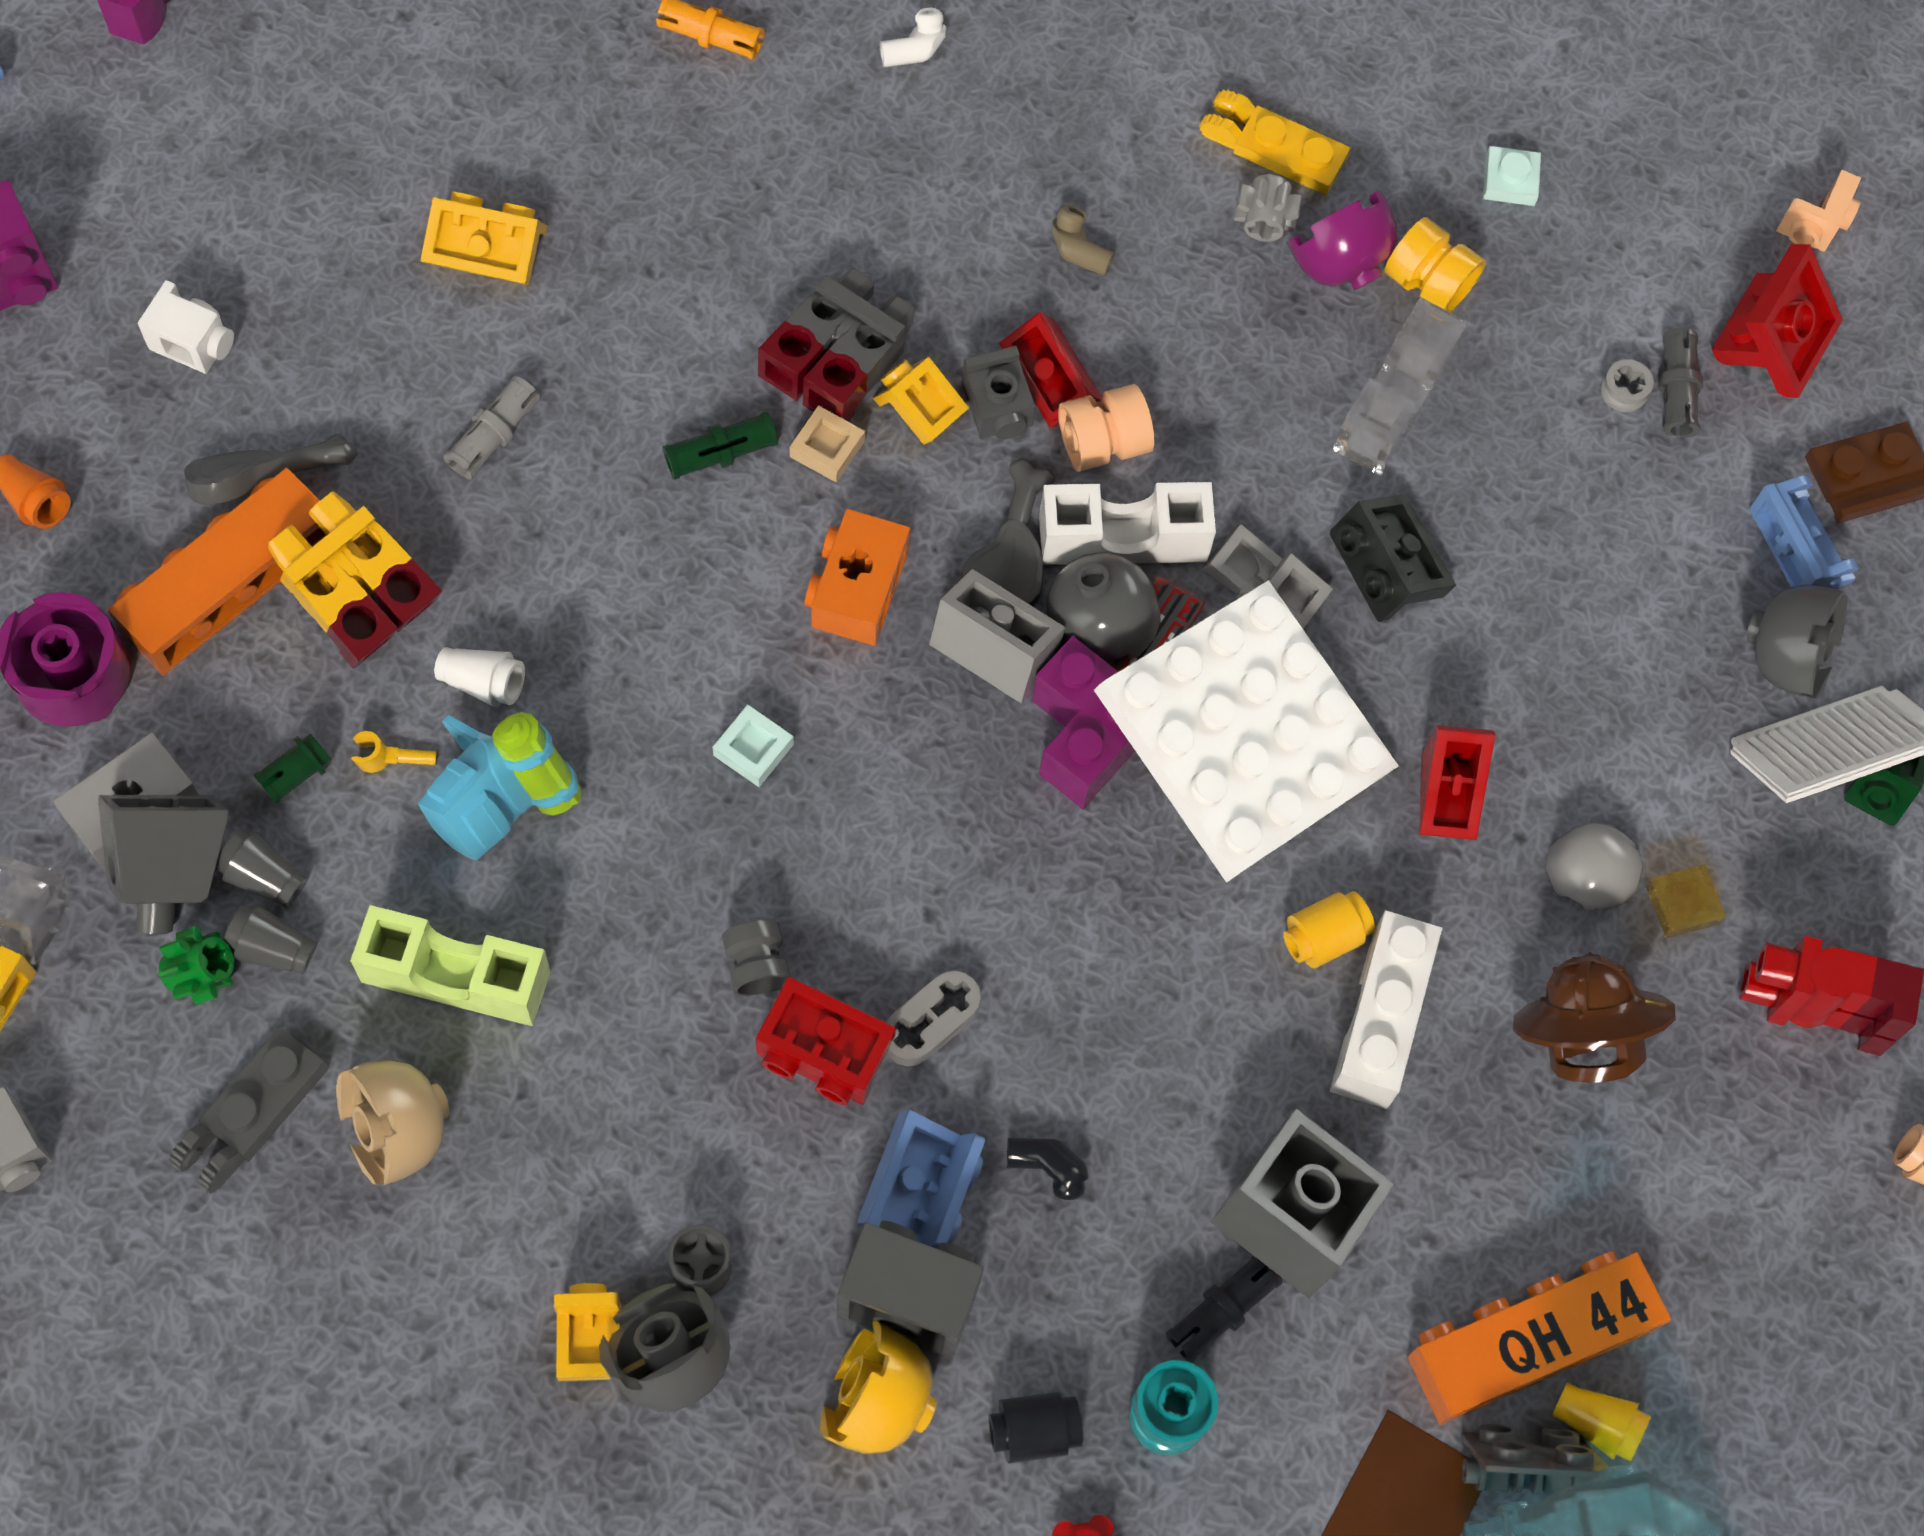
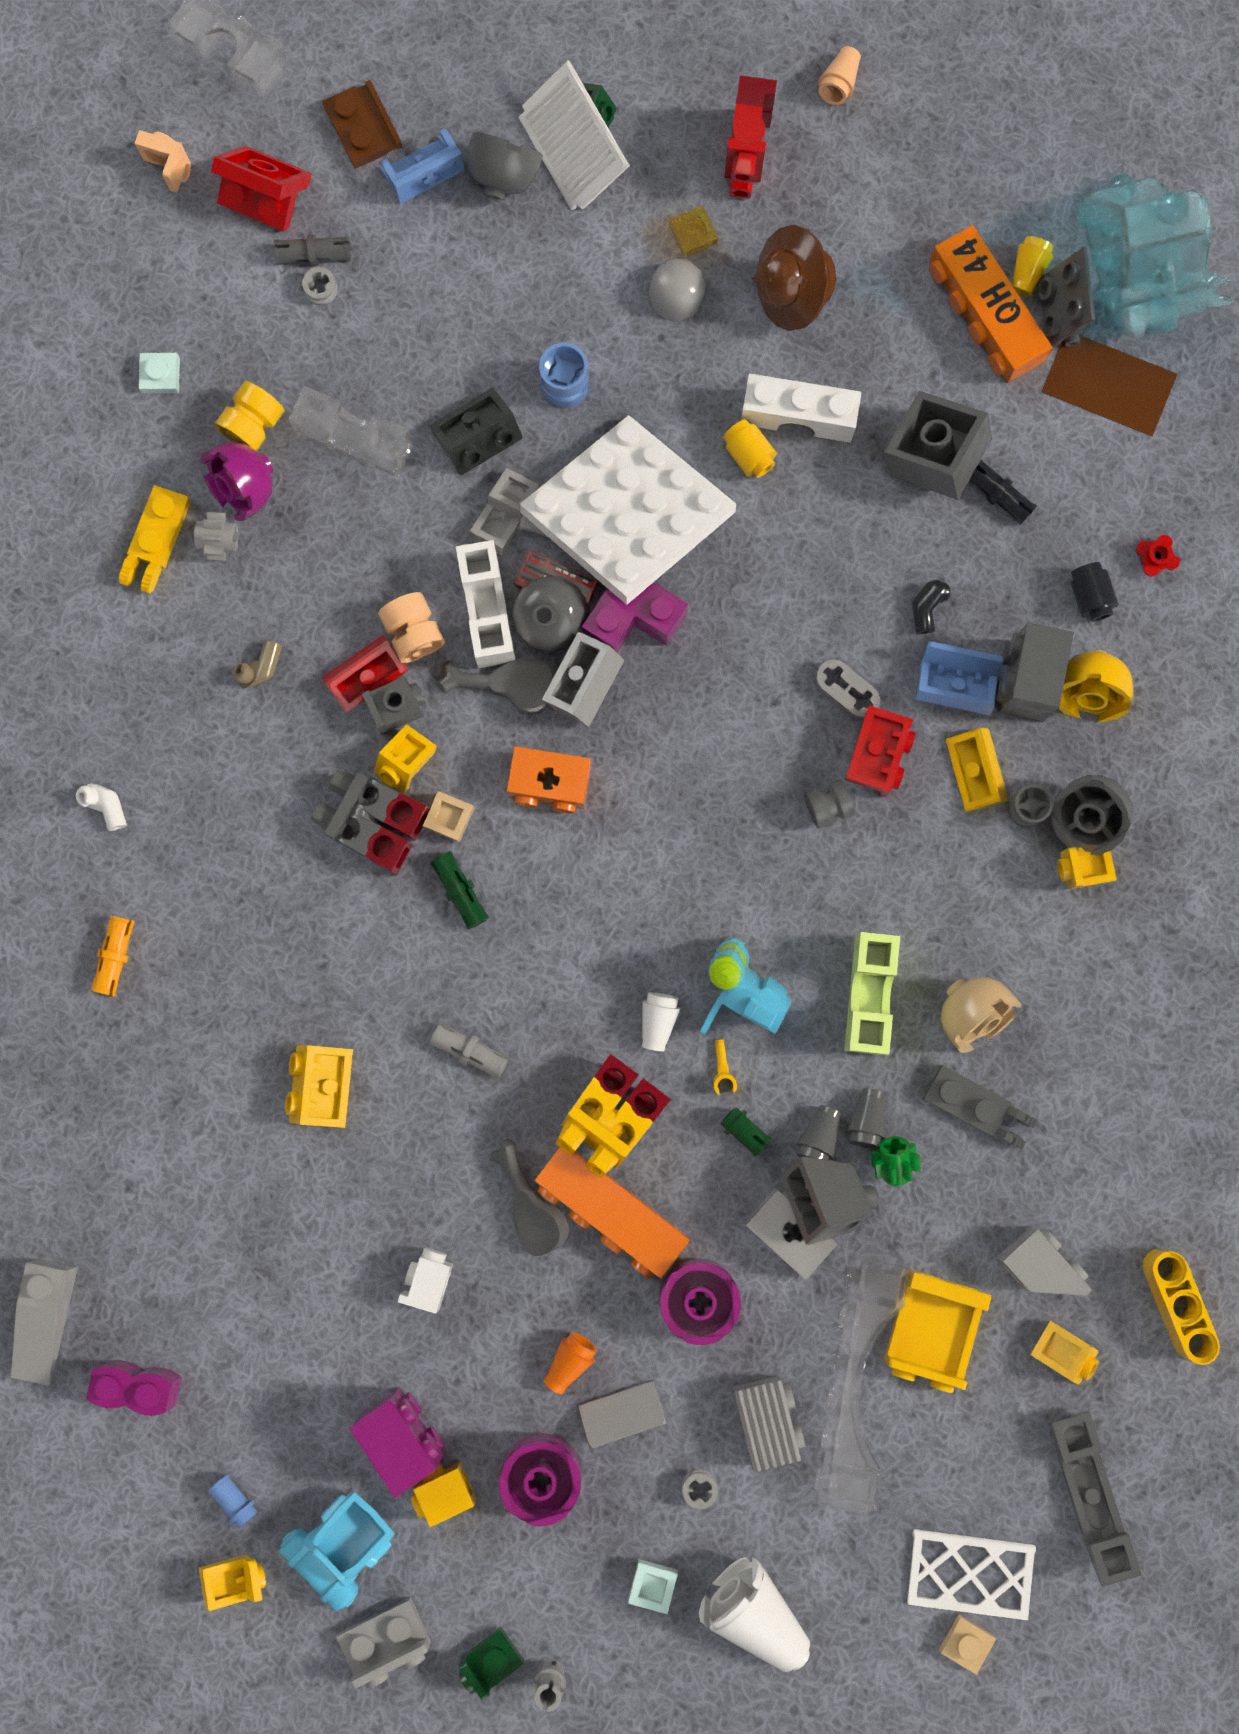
camera: 90 degrees left, 15 degrees up
light aqua plate [713,705,794,787] -> none
teal wheel [1128,1360,1219,1456] -> none
red slope [1419,725,1496,840] -> none
none -> medium blue wheel [539,342,589,408]
none -> yellow slope [945,727,1009,812]

